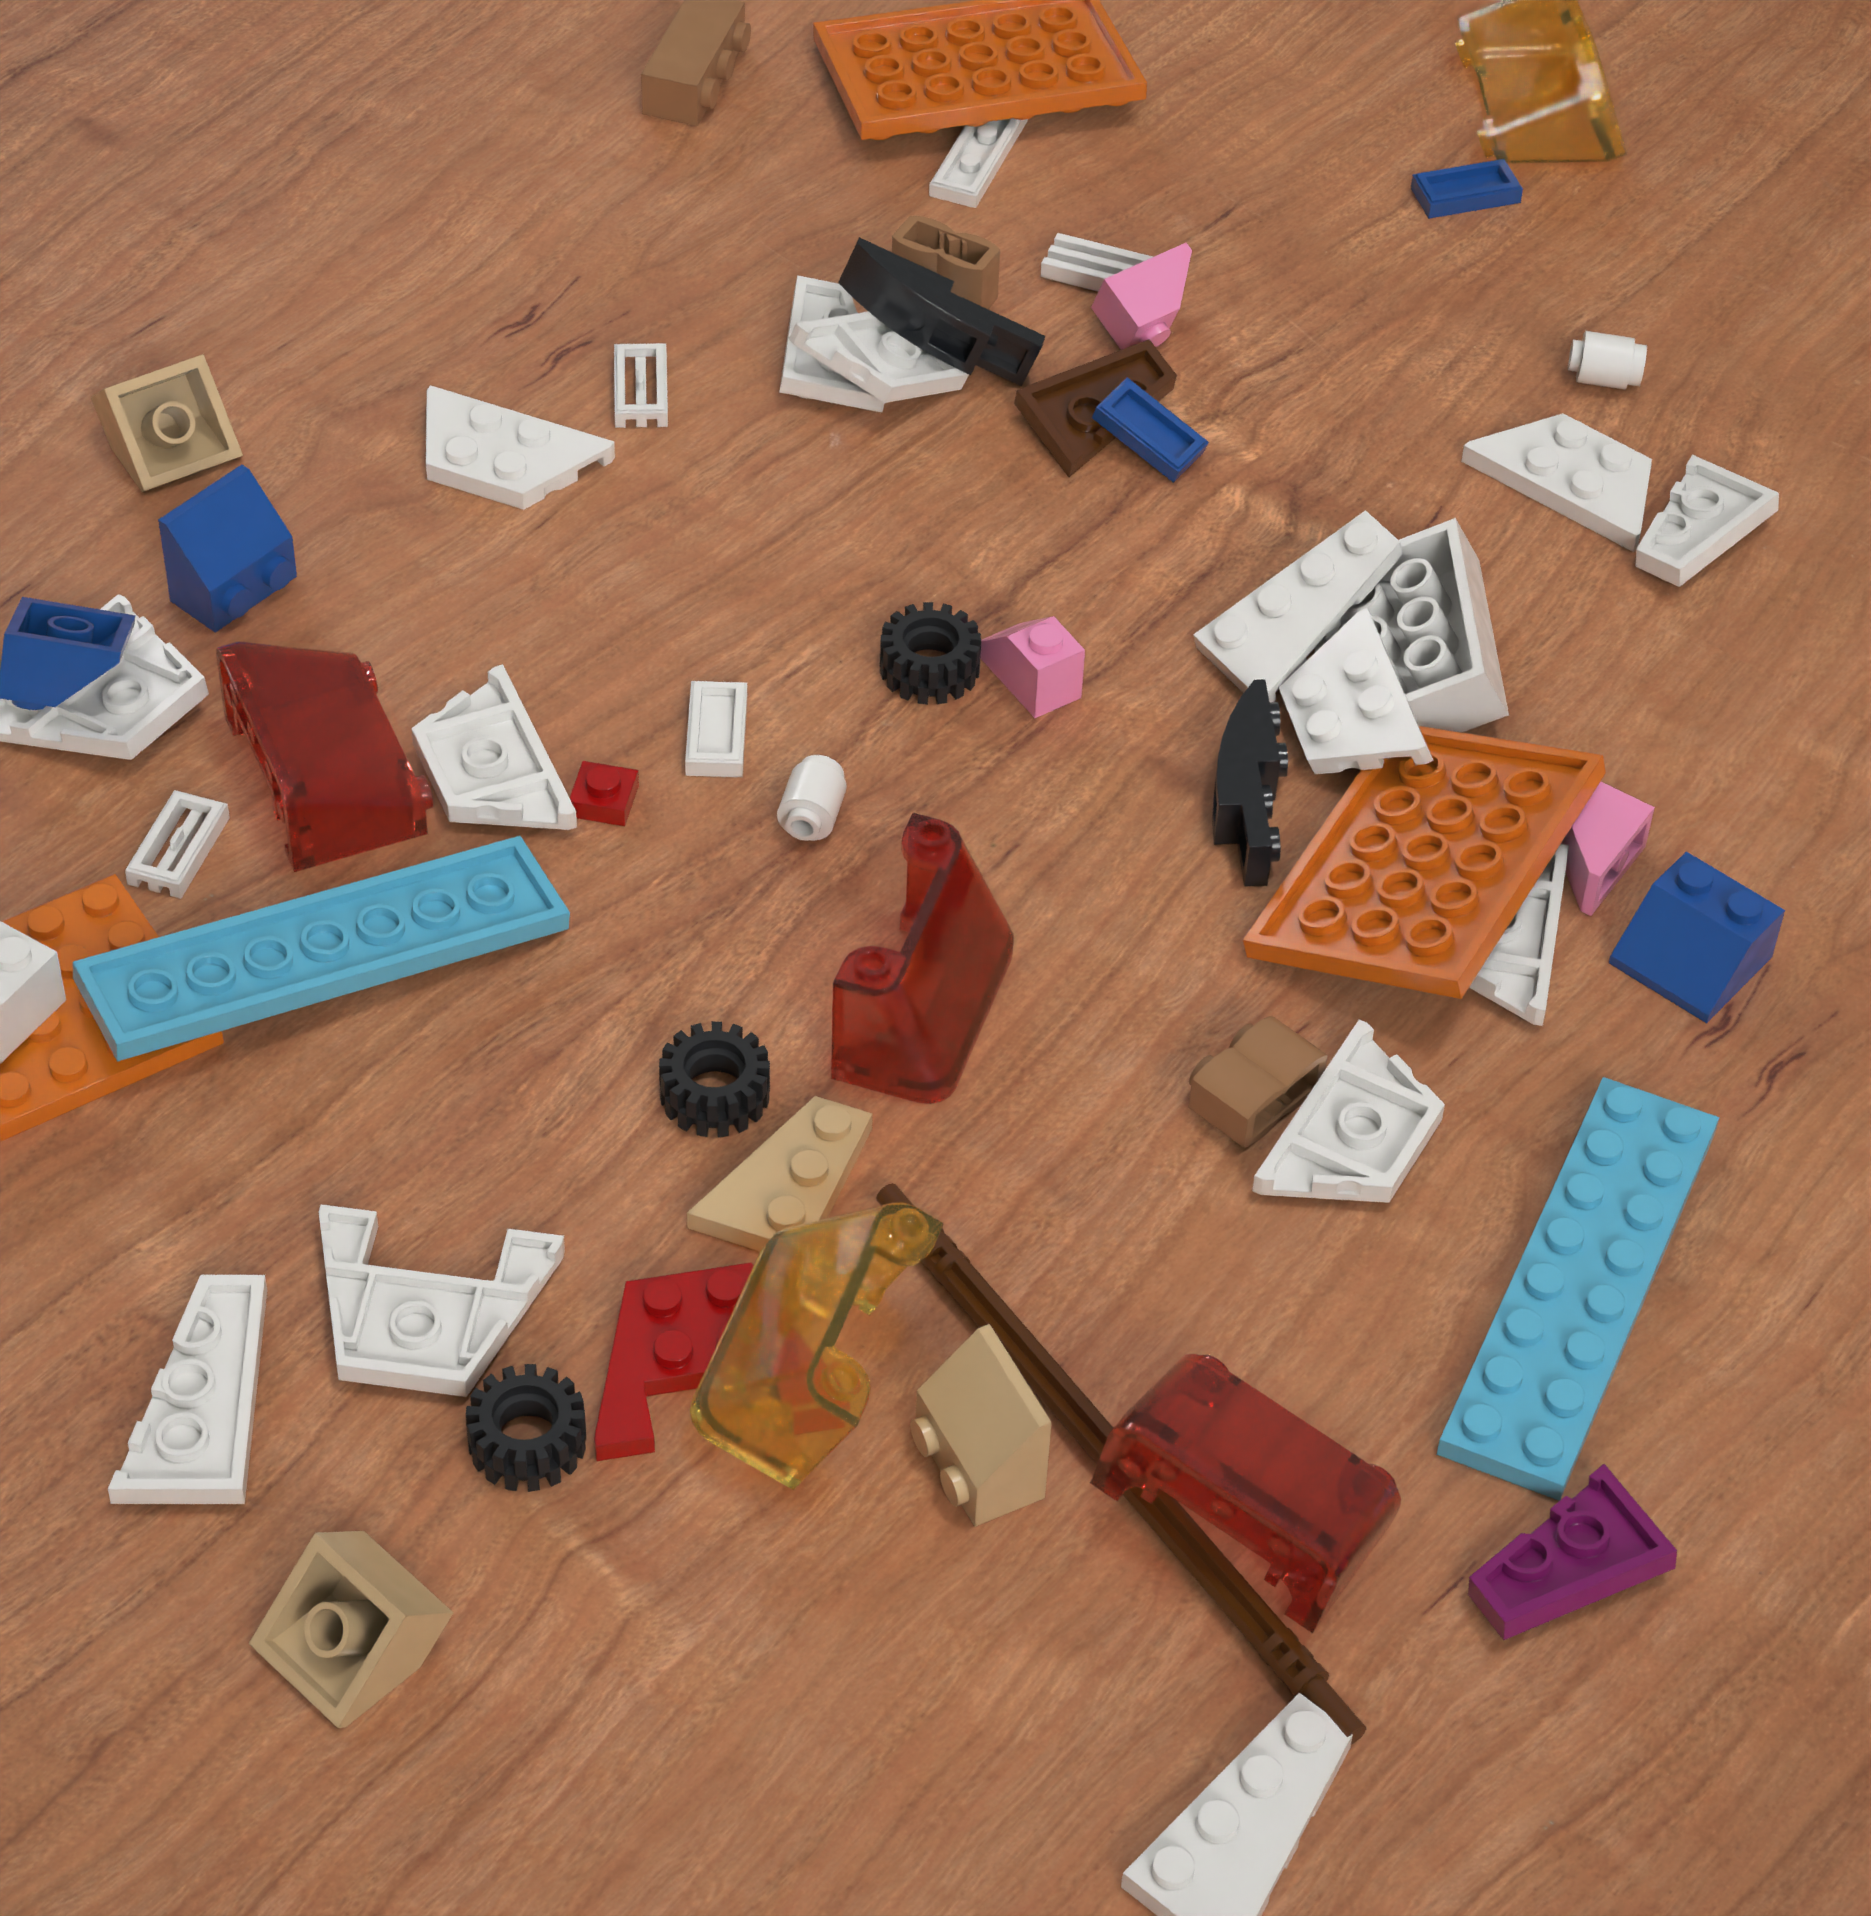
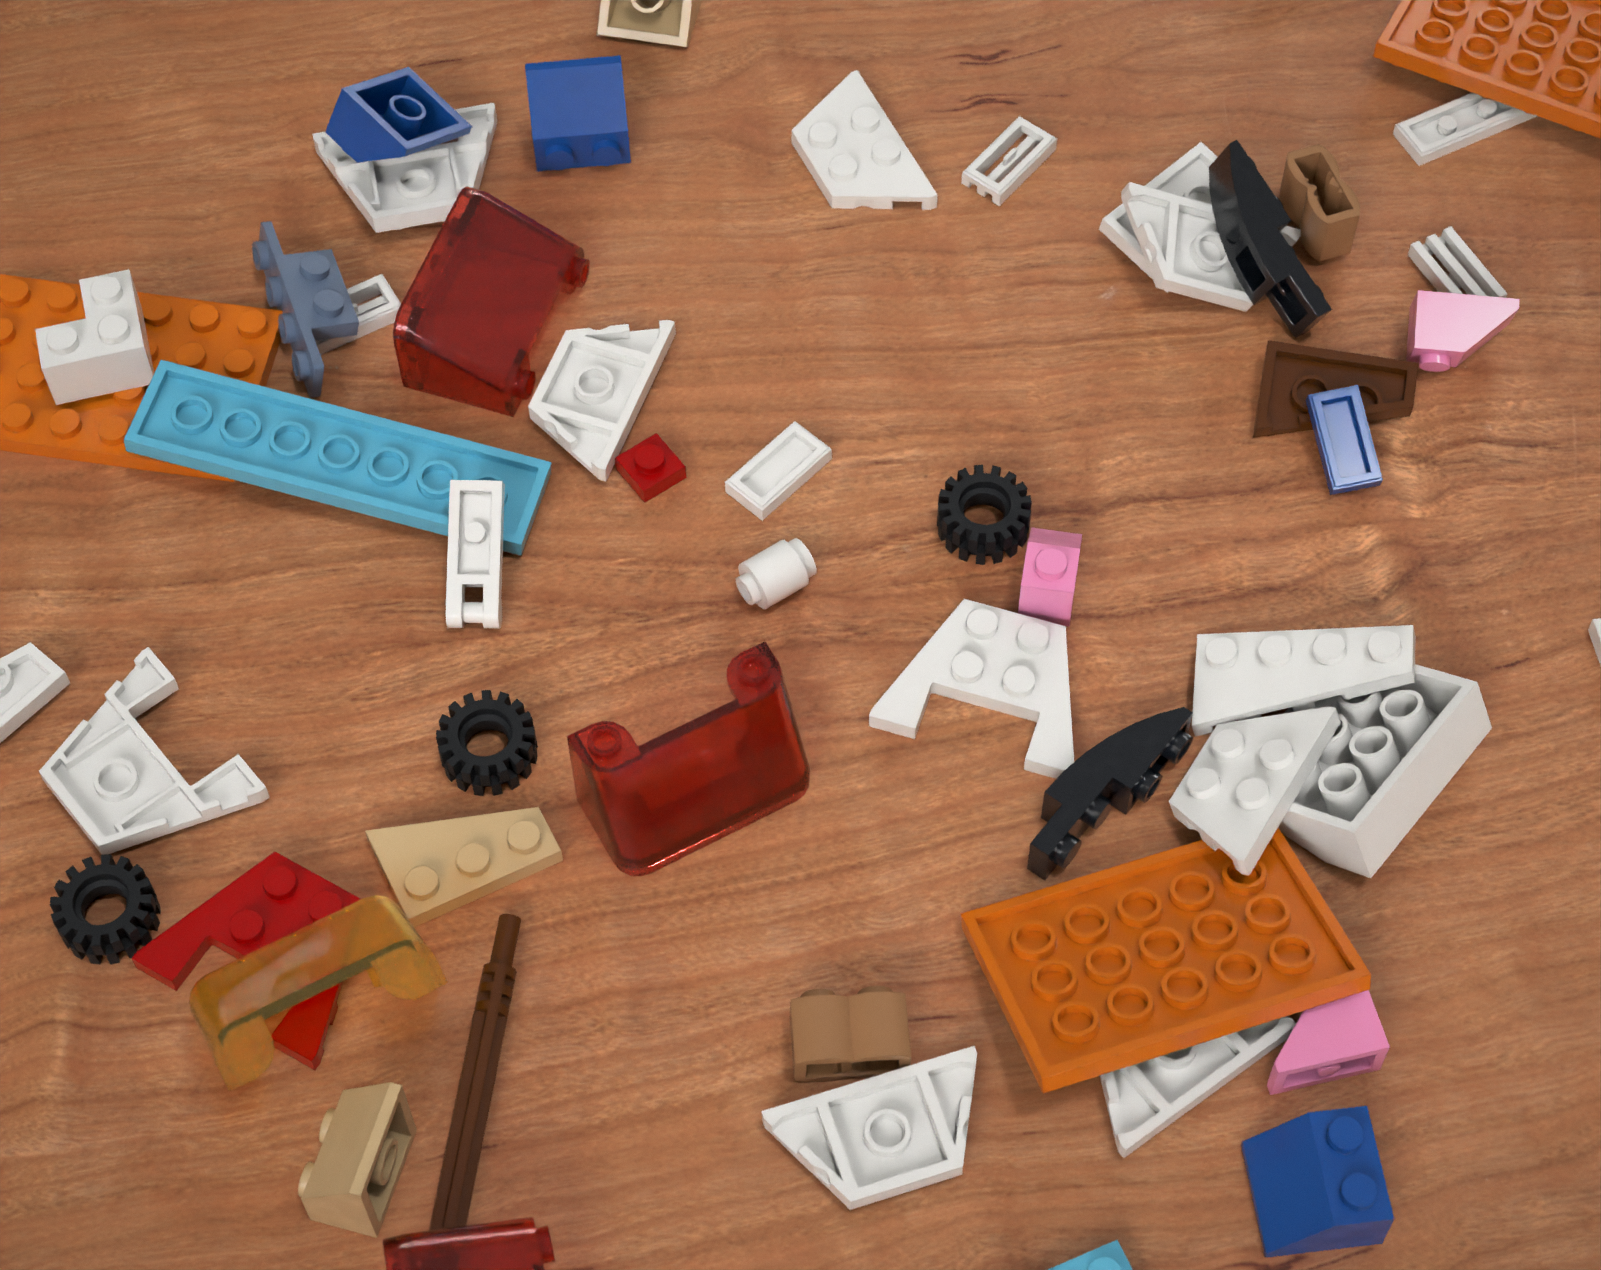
camera: 45 degrees right, 10 degrees up
none -> sand blue bracket [252,221,359,398]
none -> white plate [446,480,505,629]
none -> white wing [869,599,1074,779]

